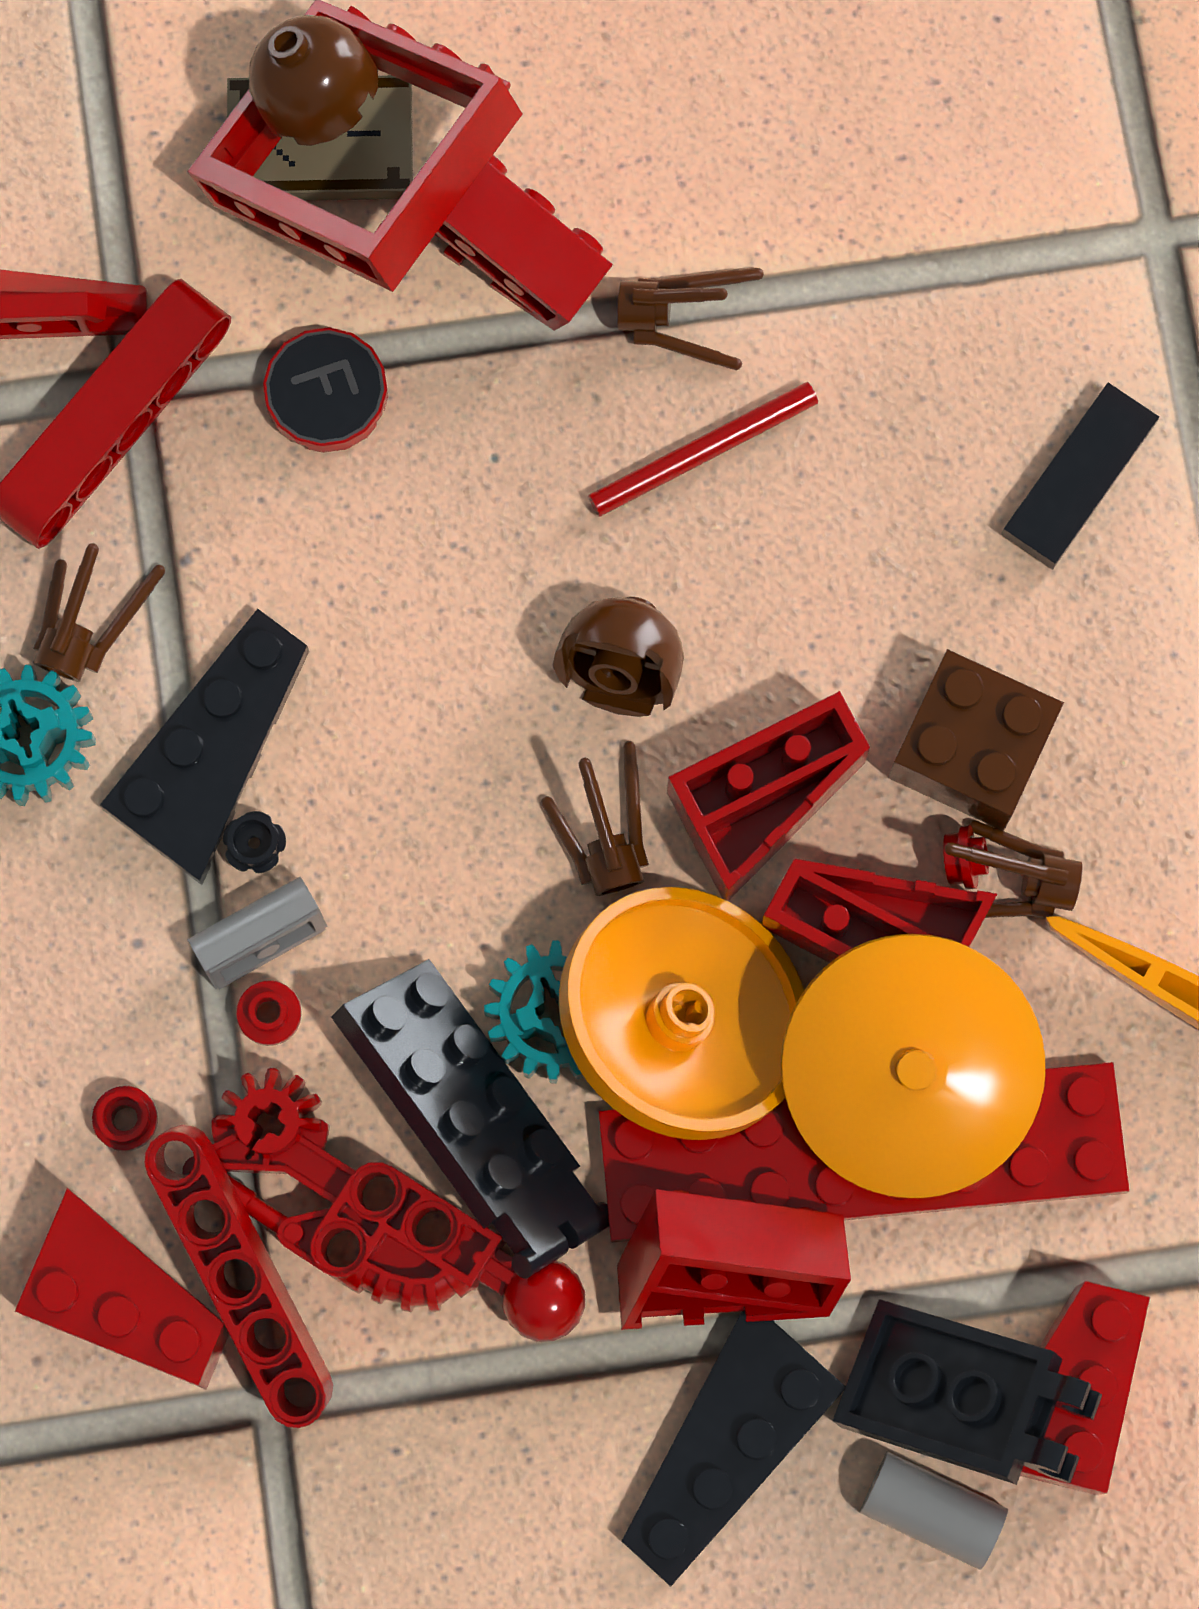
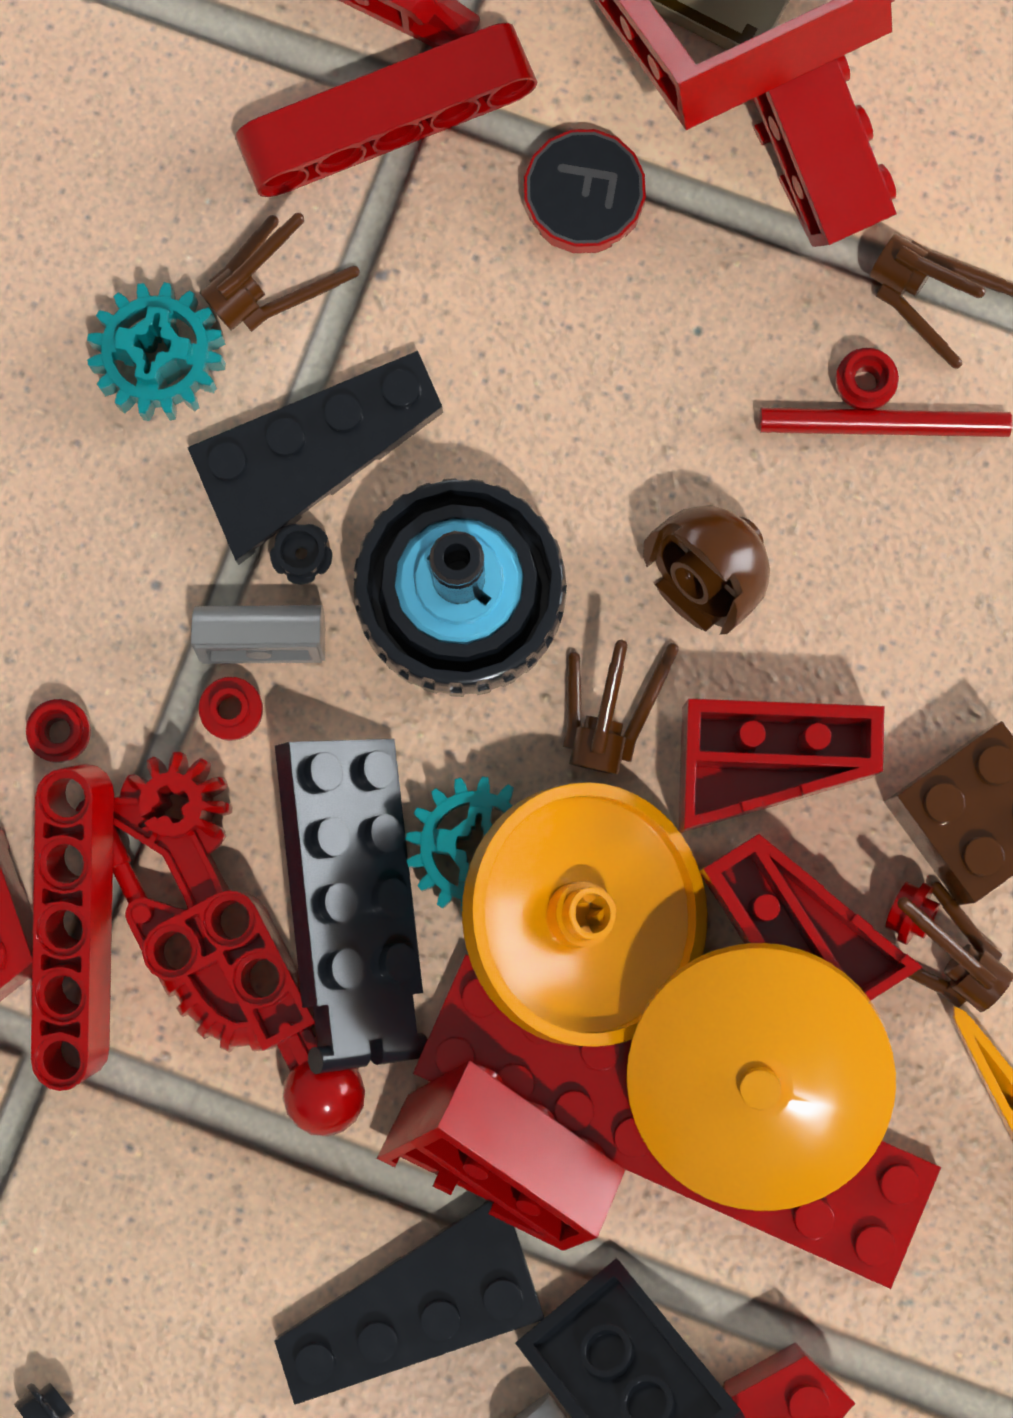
camera: 30 degrees right, 5 degrees up
none -> black wheel [353,478,567,697]
none -> red plate [835,348,899,410]

